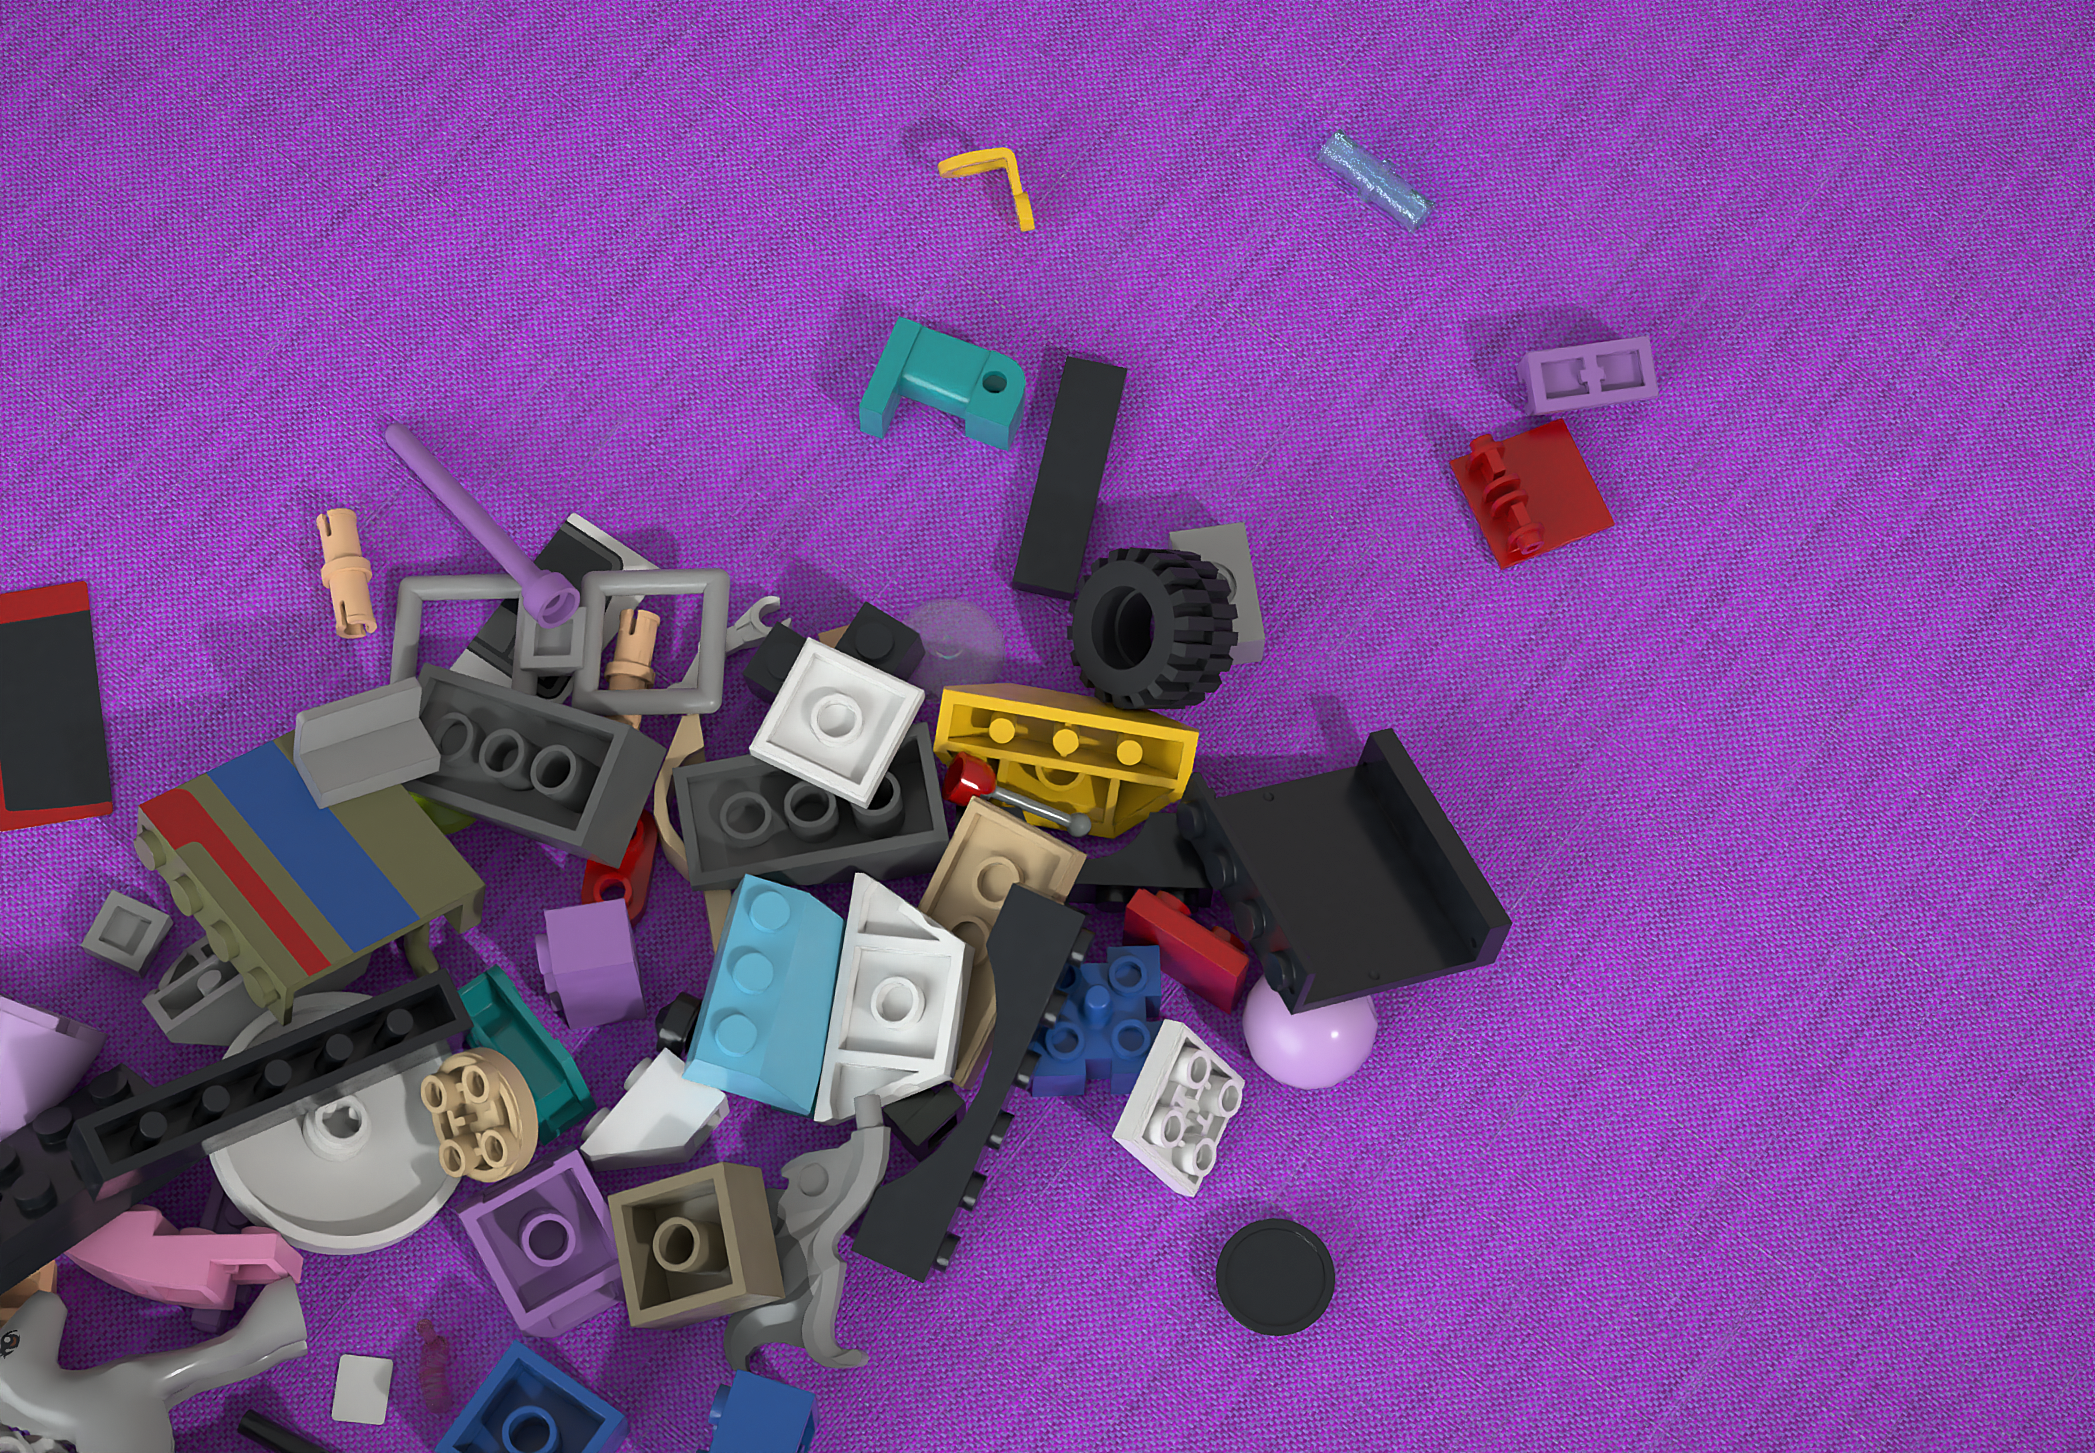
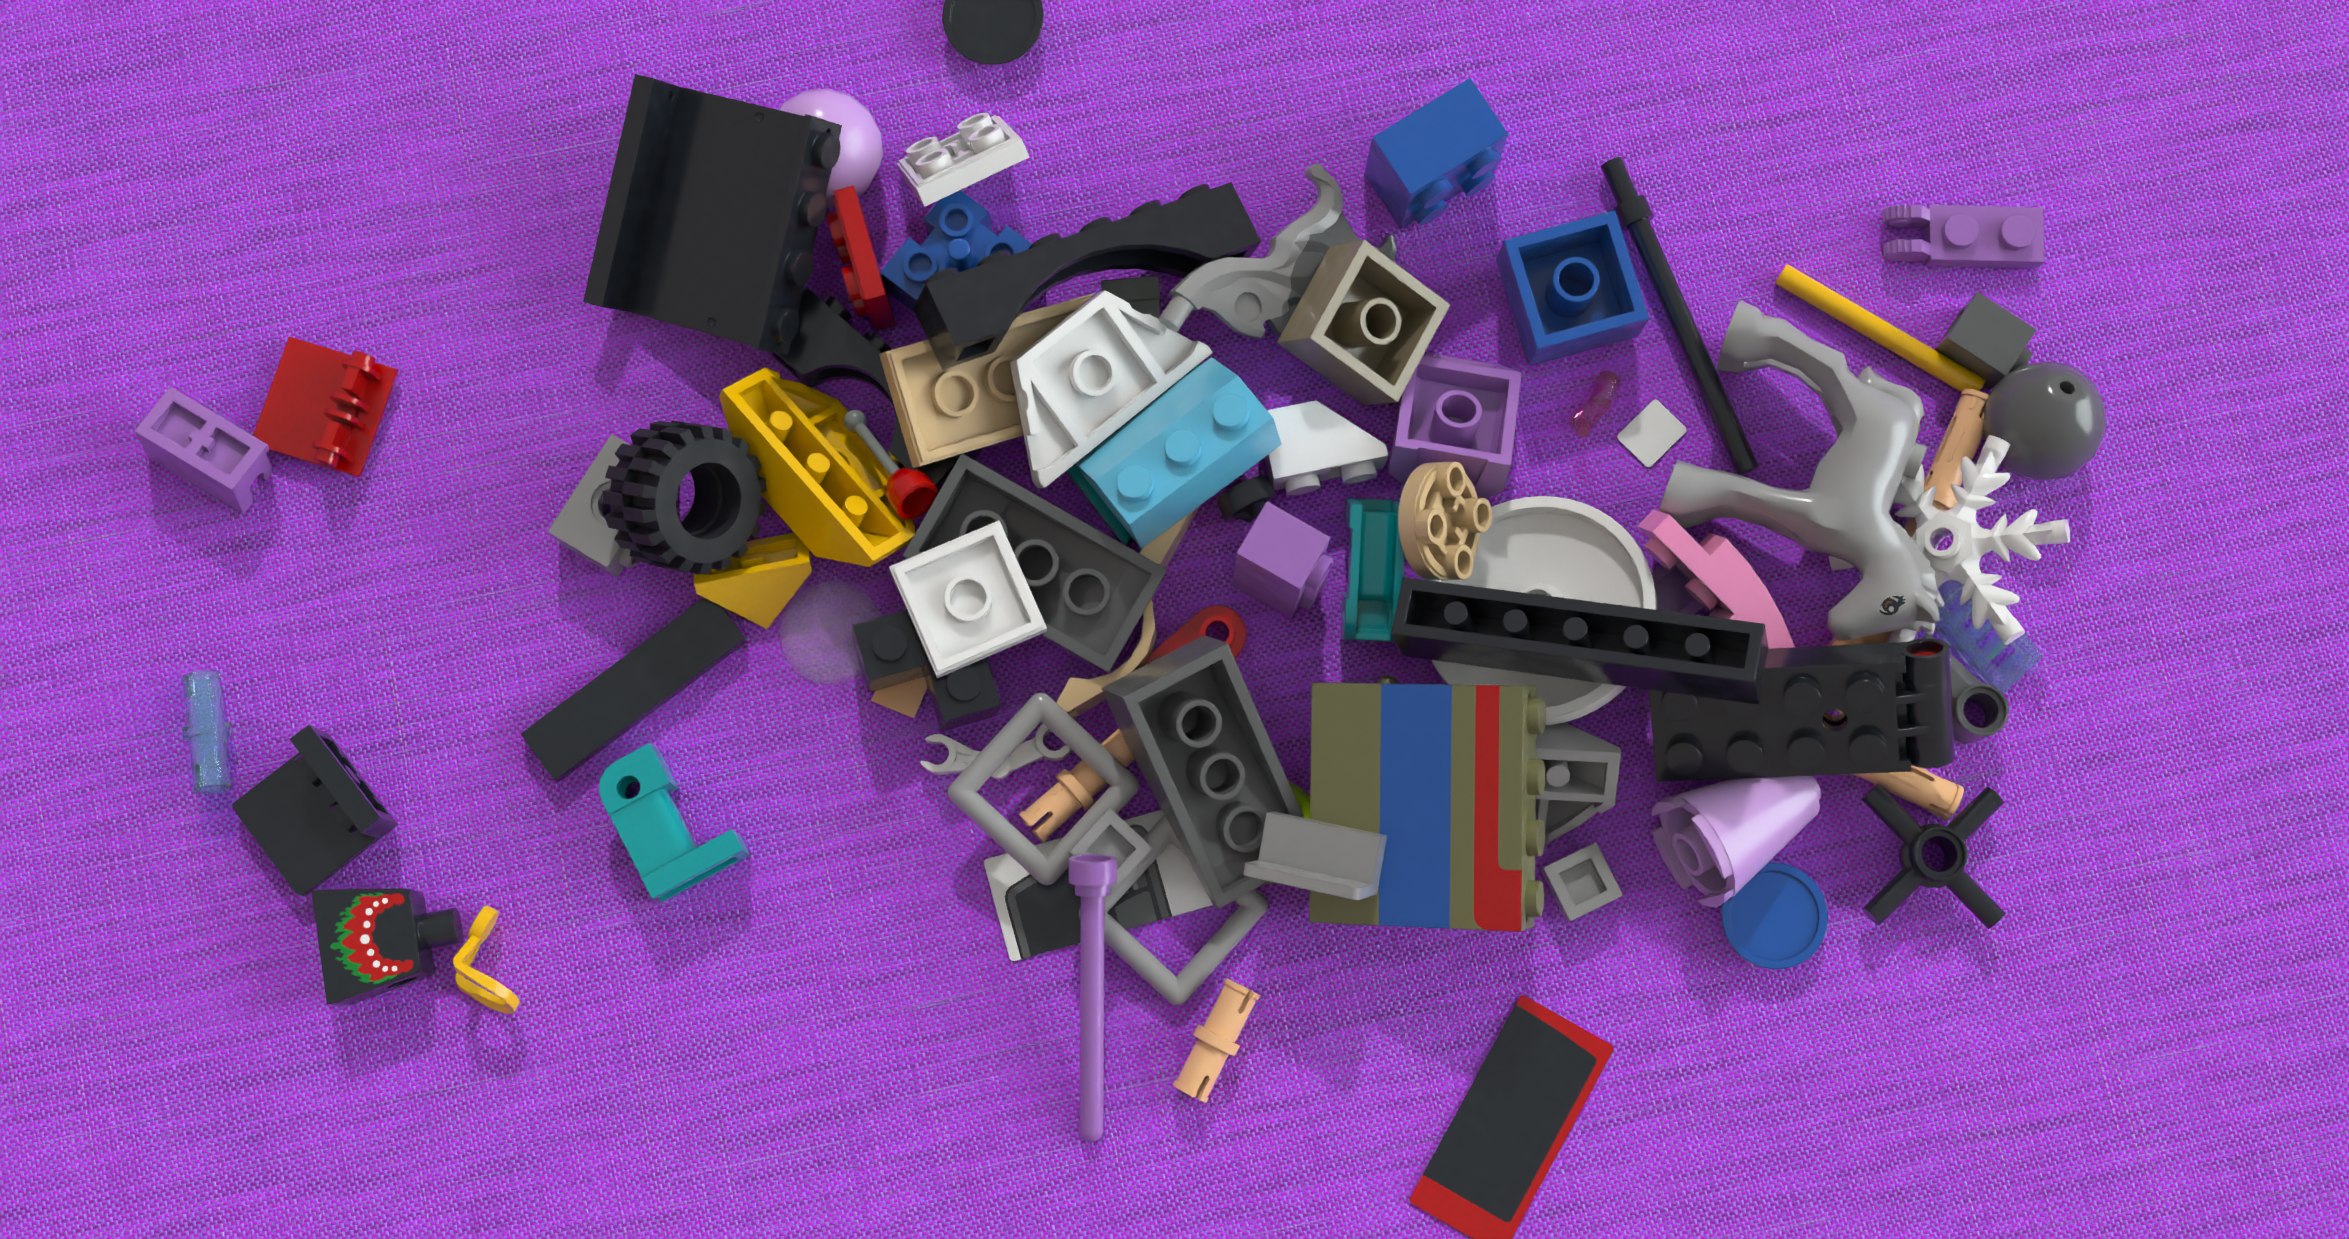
camera: 140 degrees left, 10 degrees up
none -> black bracket [232,725,399,896]
none -> black torso [312,889,463,1006]
none -> yellow slope [694,533,812,629]

